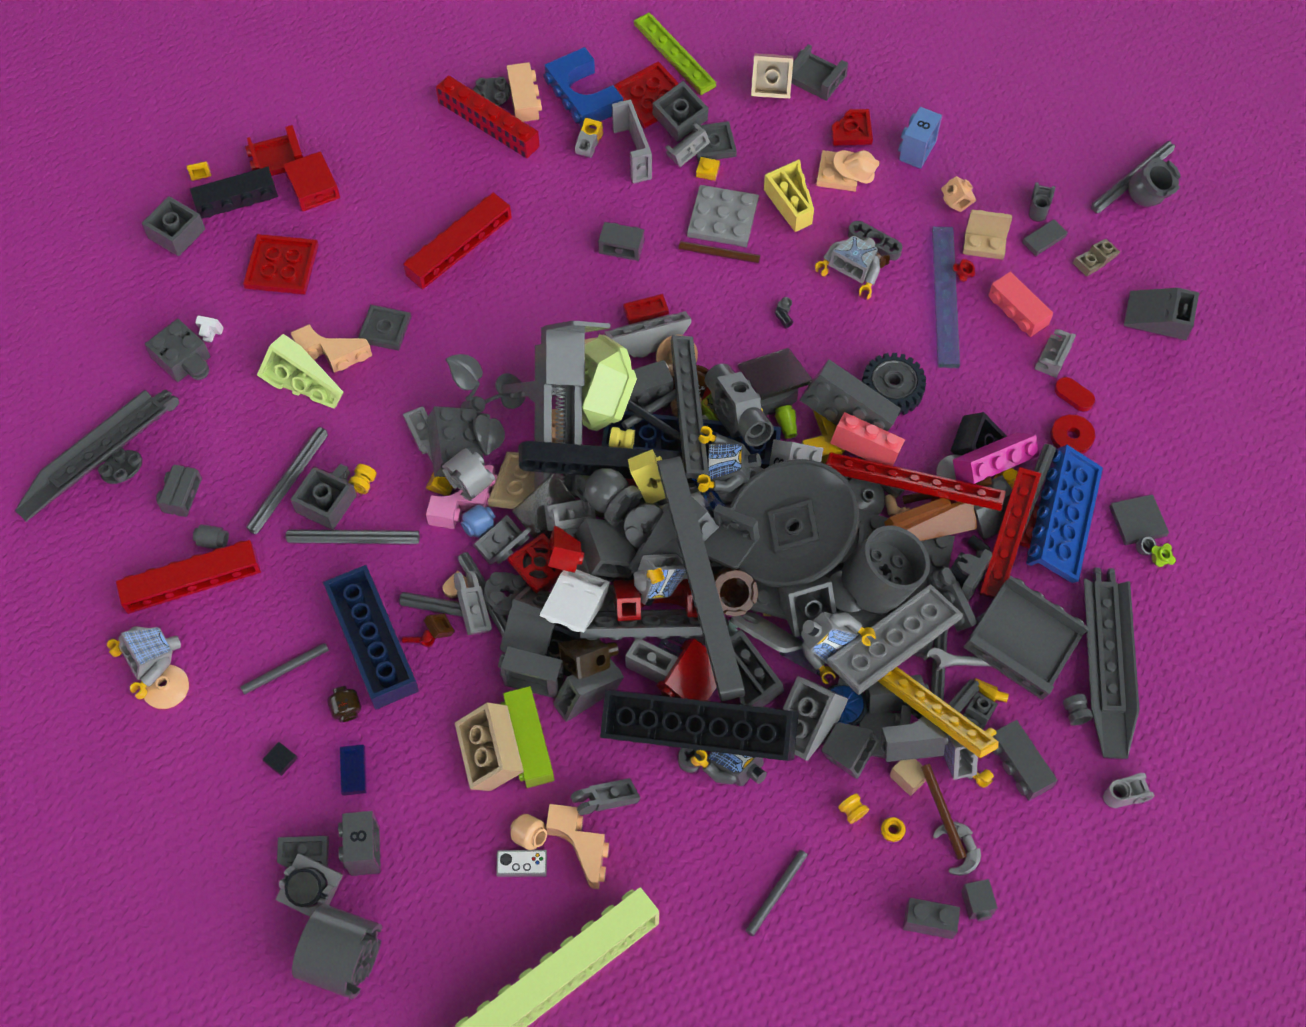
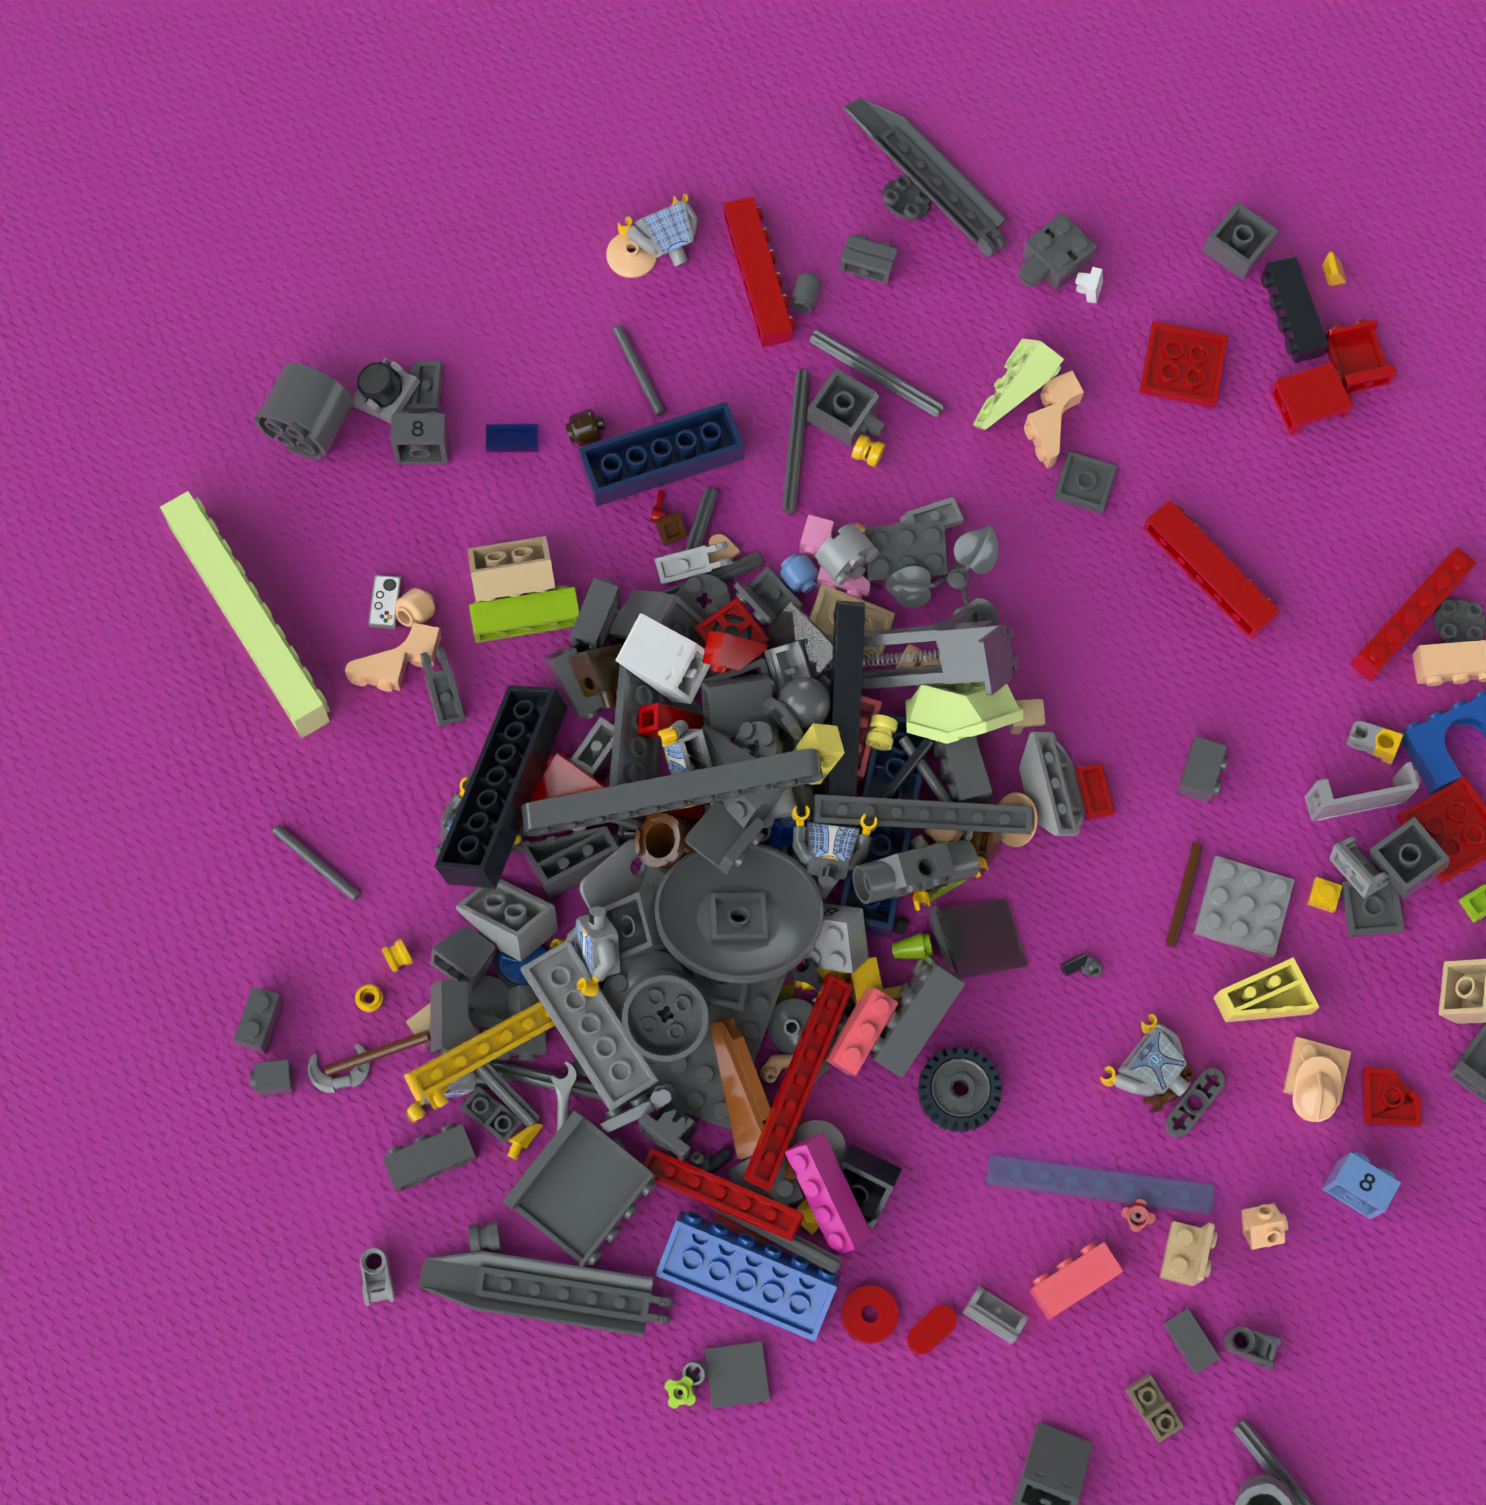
camera: 90 degrees right, 10 degrees up
black tile [262,742,298,776] -> none

